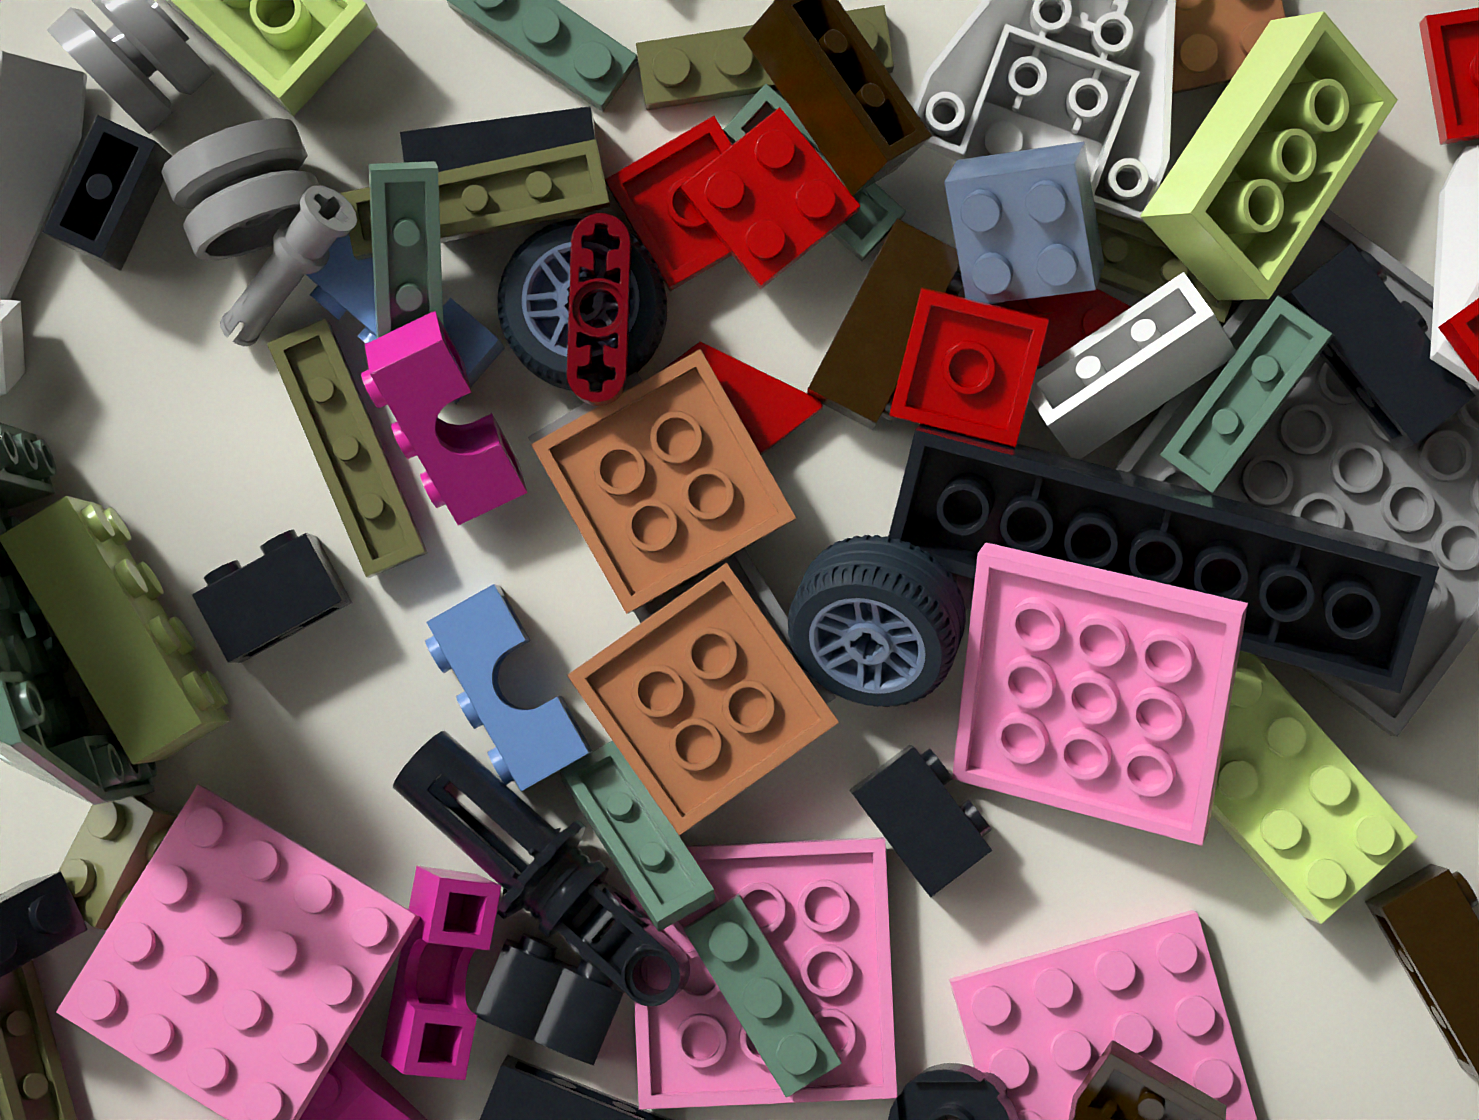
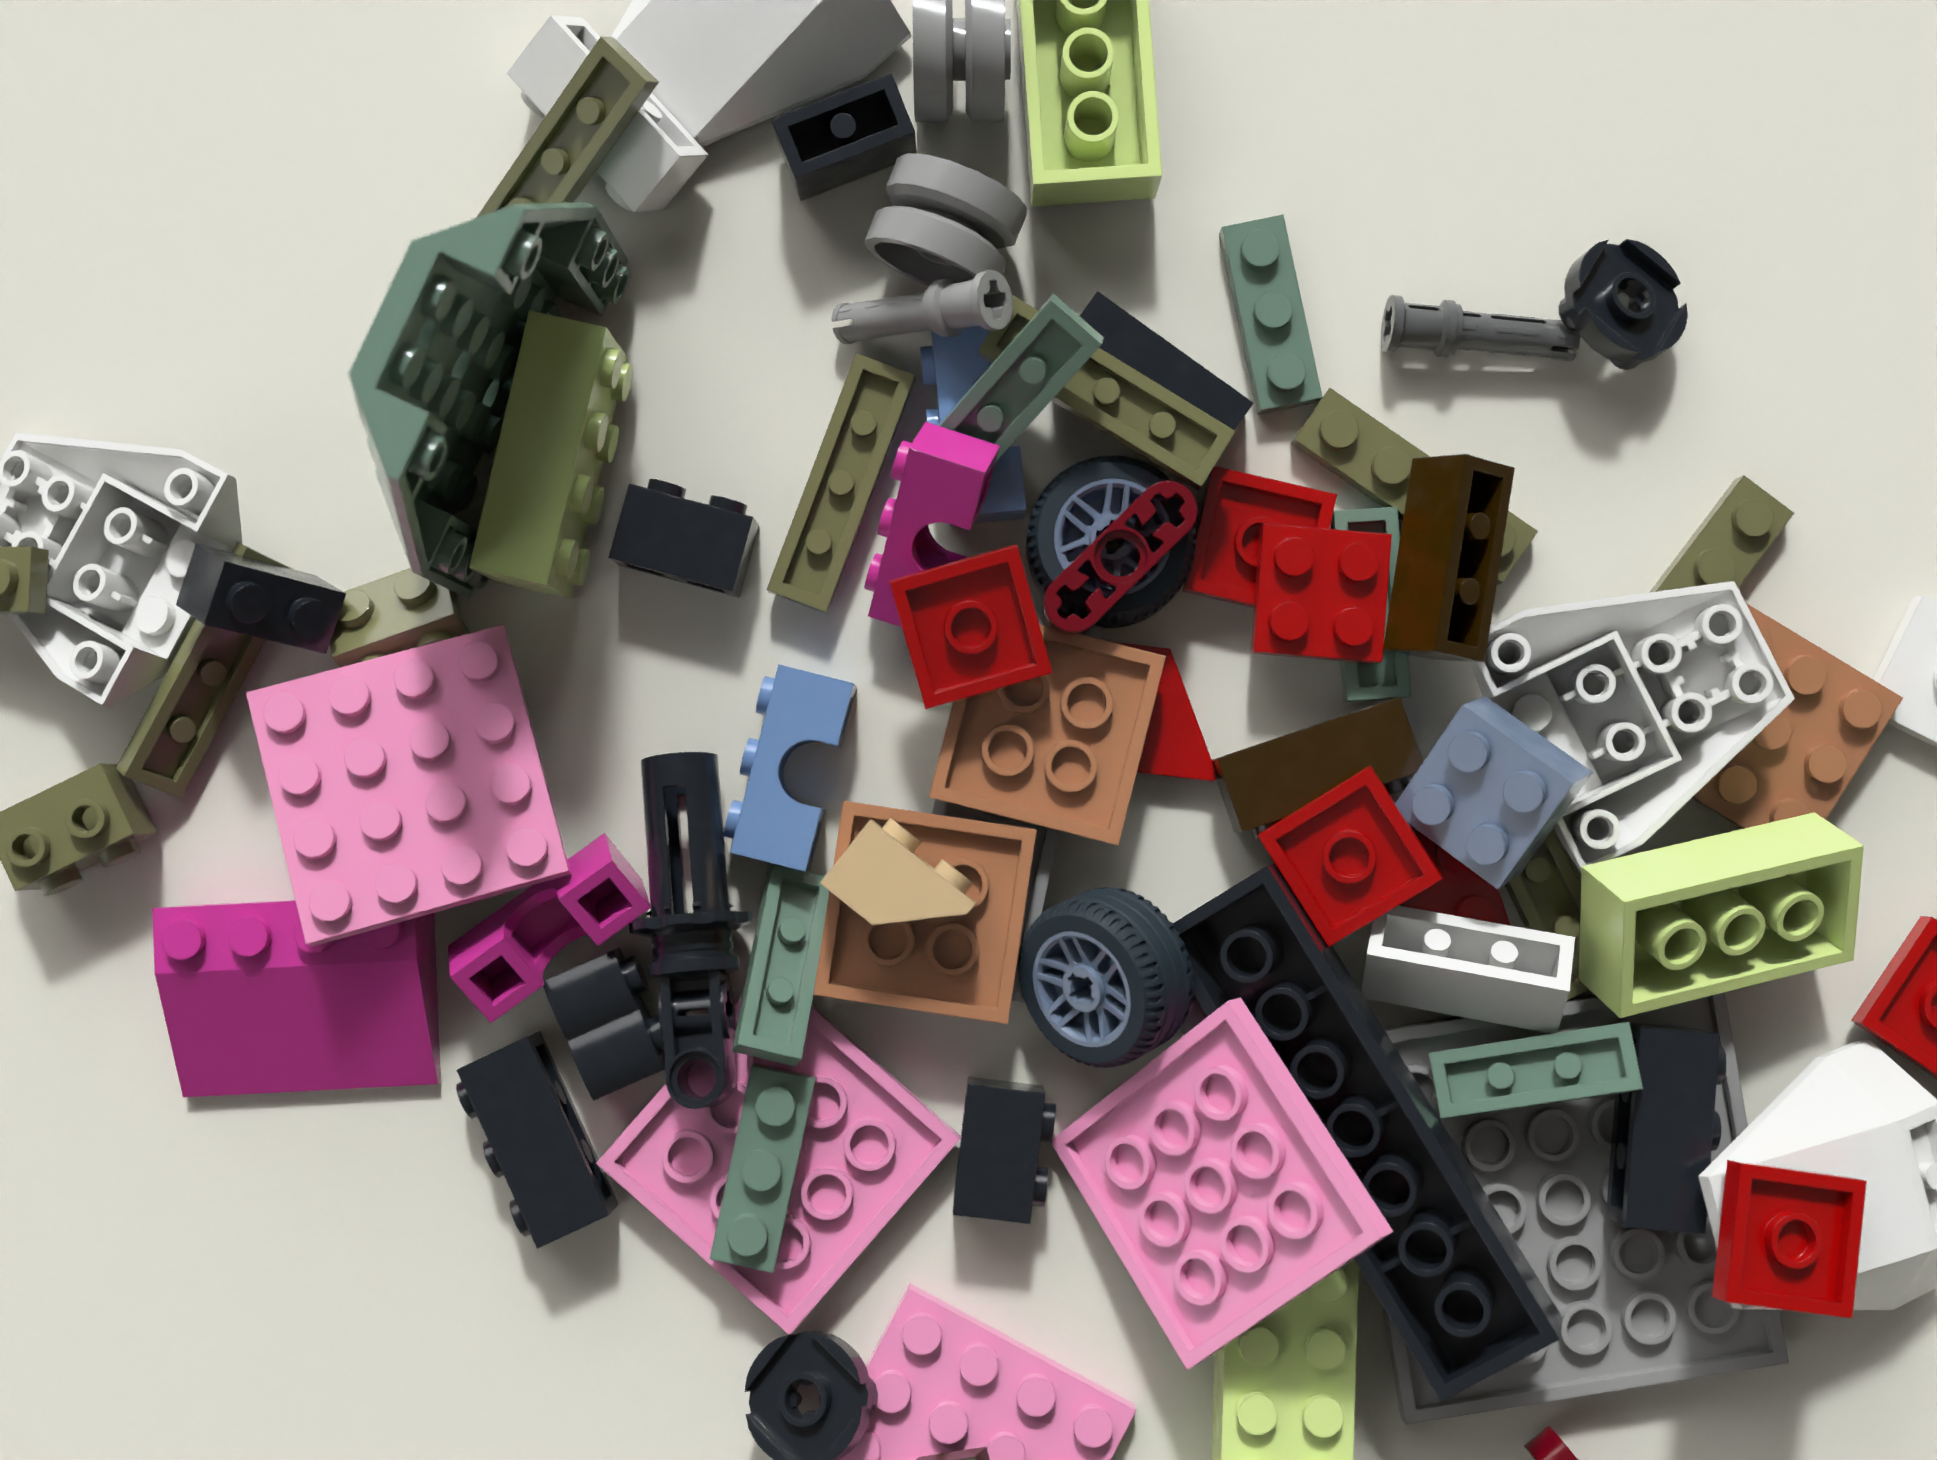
camera: 40 degrees right, 0 degrees up
none -> tan slope [820,818,976,925]
none -> red plate [889,544,1053,709]

